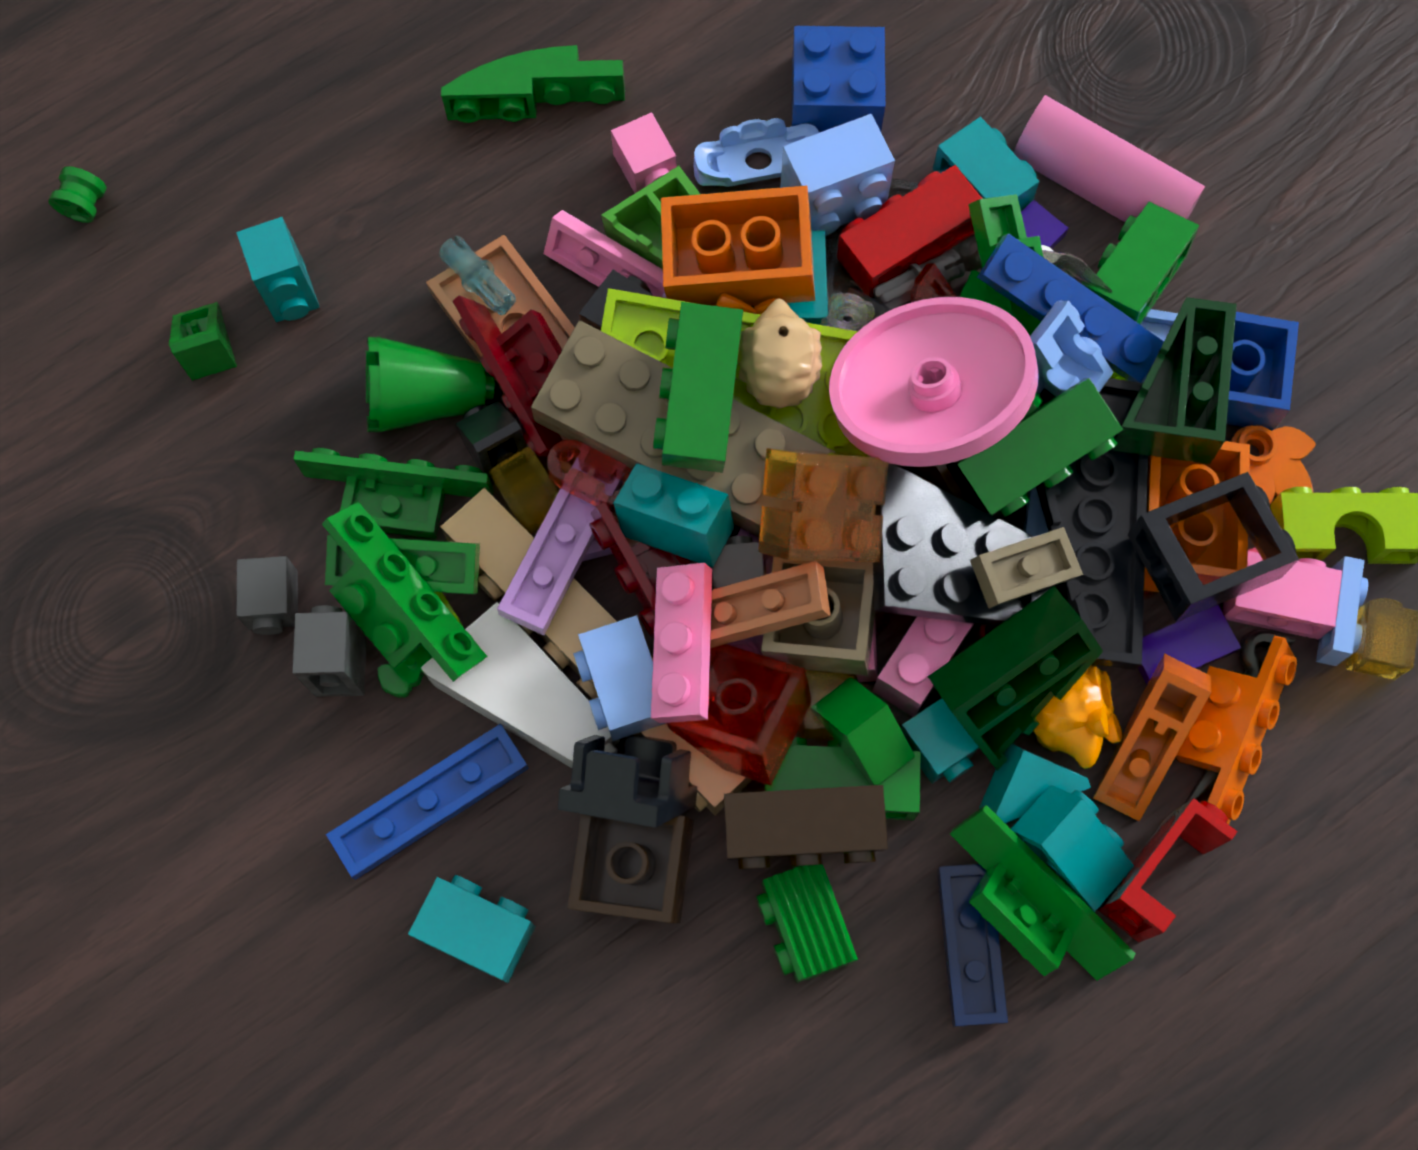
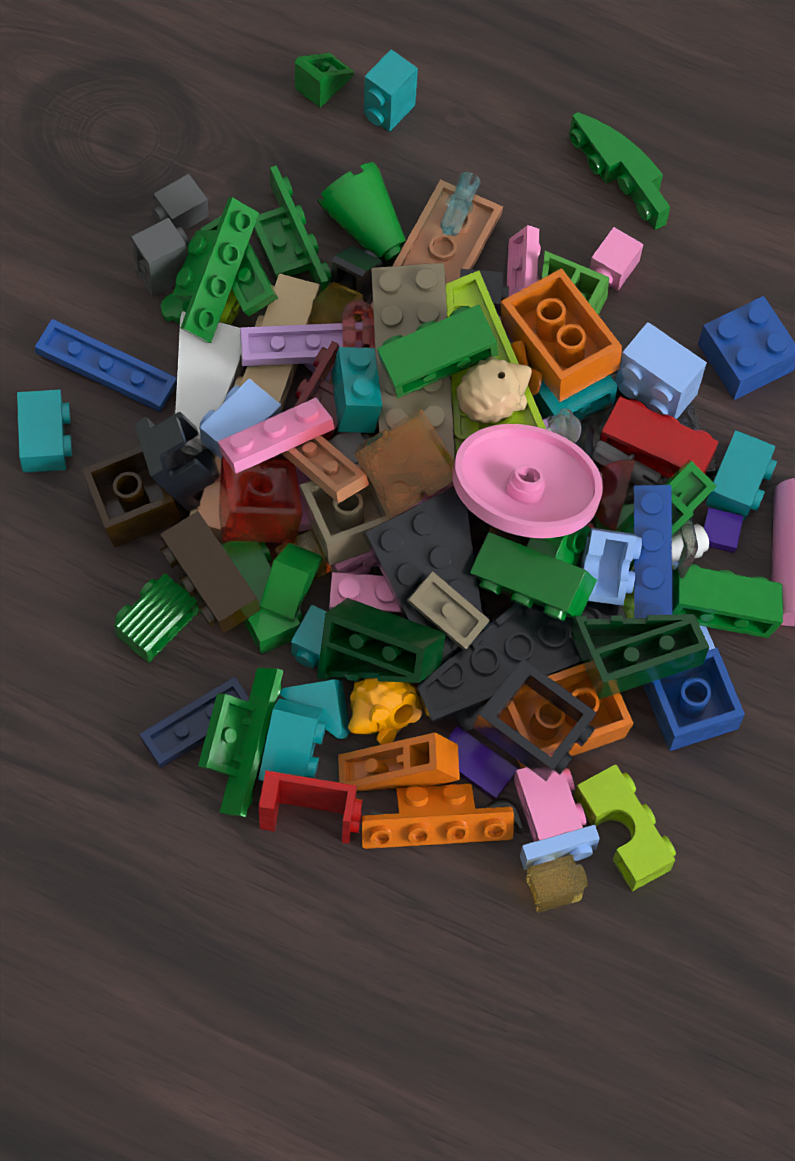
camera: 55 degrees right, 5 degrees down
dark red bracket [452,295,572,461] -> none
light blue piece [693,118,819,187] -> none
orange plate [1230,425,1316,504] -> none

